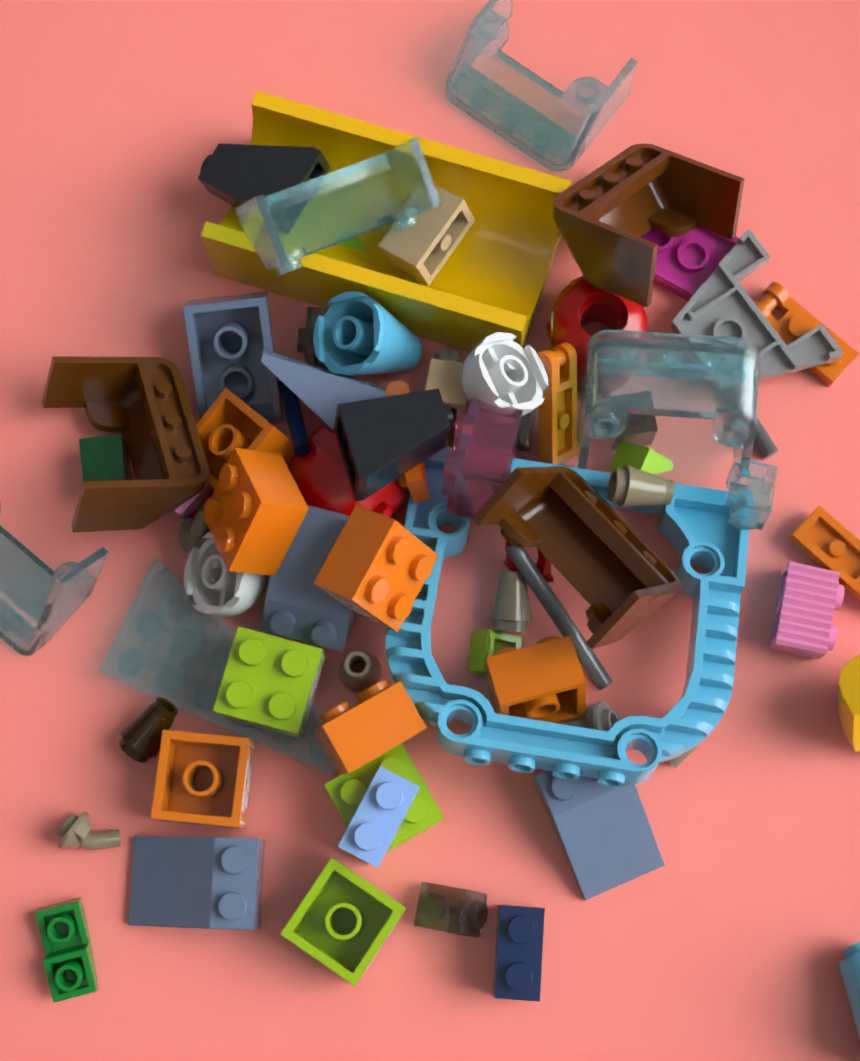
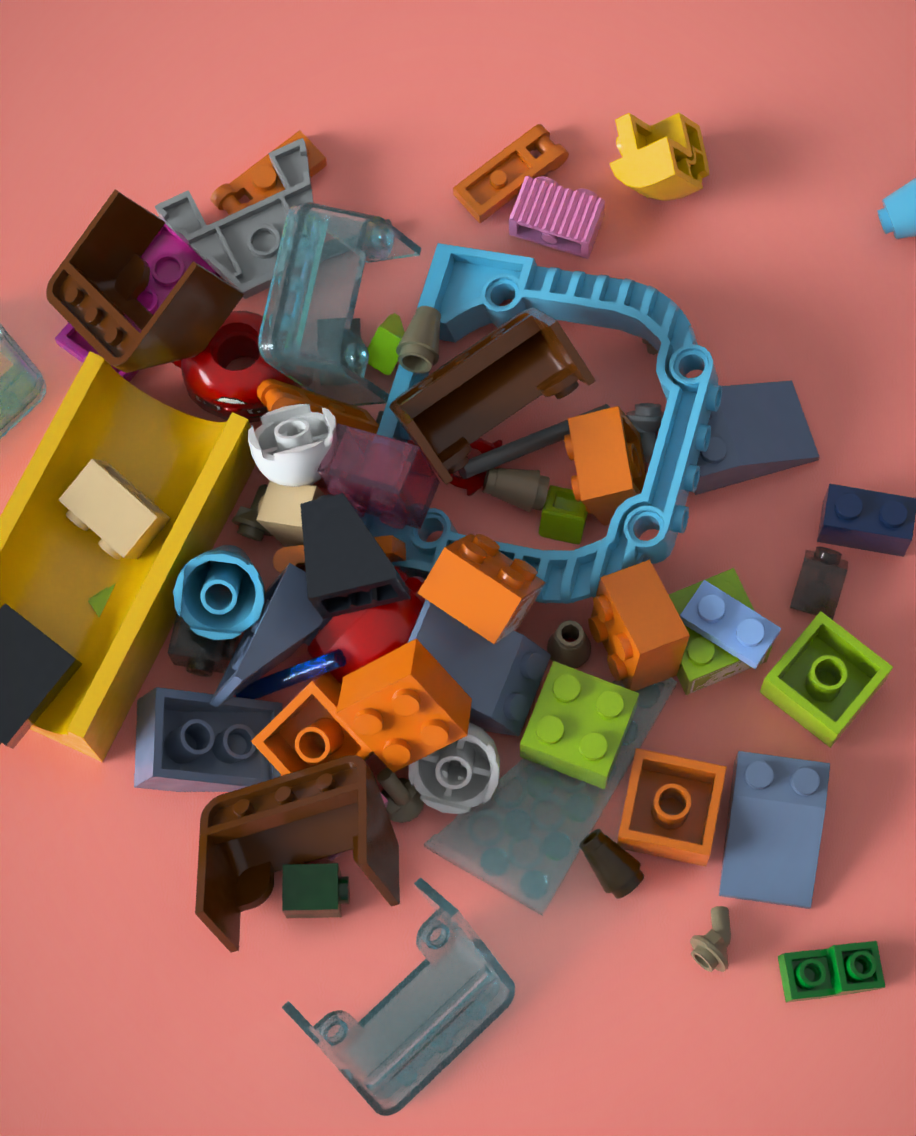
camera: 80 degrees left, 5 degrees down
clear light blue windscreen [235,138,441,276] -> none
clear light blue brick [724,457,778,530] -> none

